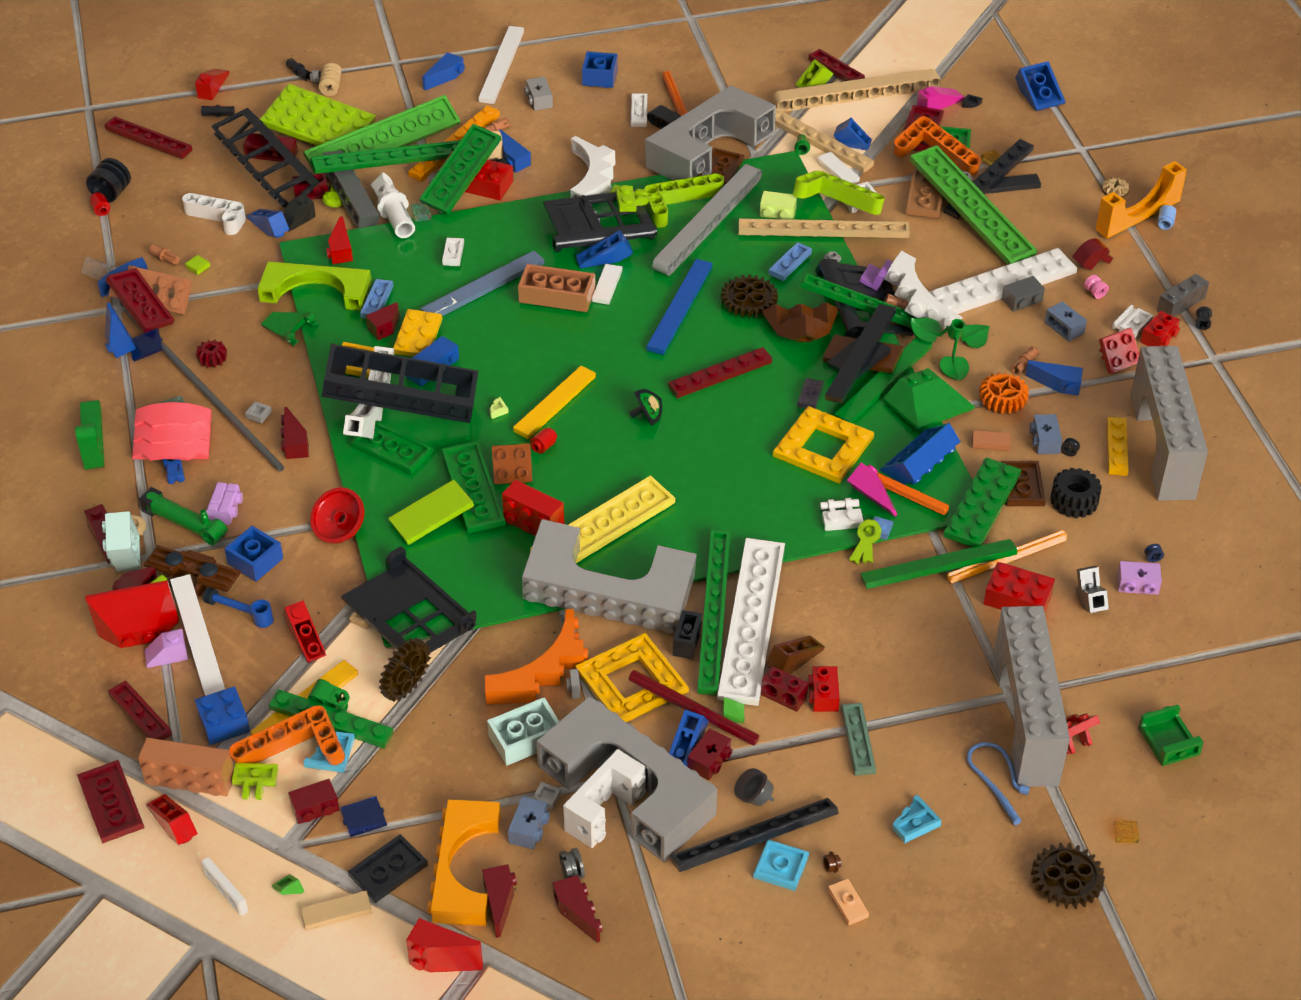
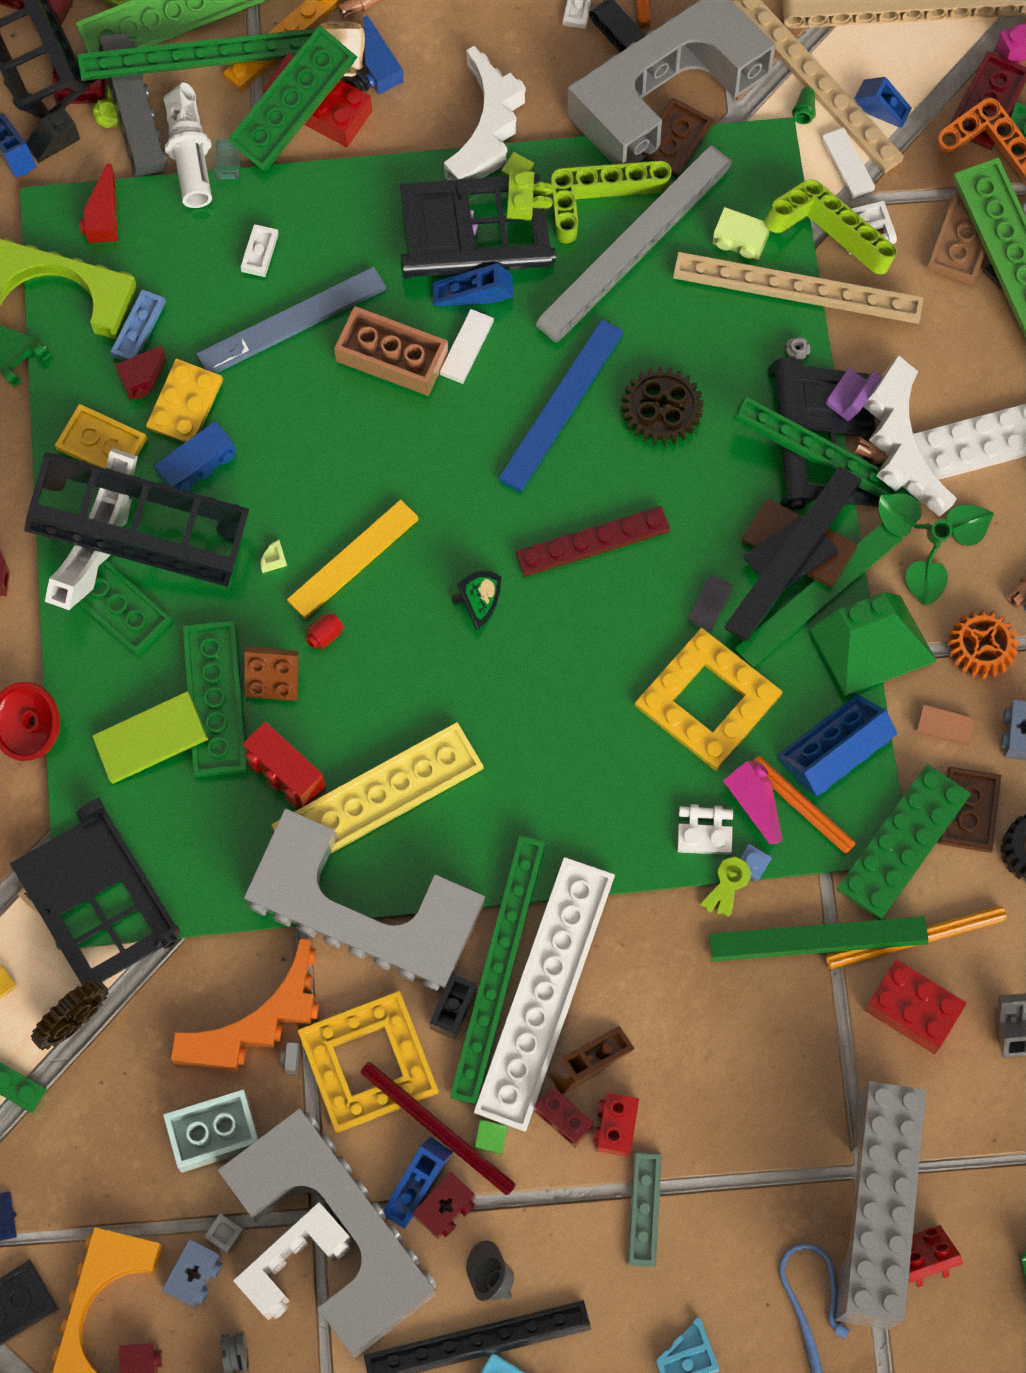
camera: 10 degrees right, 25 degrees up
reddish brown brick [763,303,838,342] -> none
medium blue plate [769,242,812,281] -> none

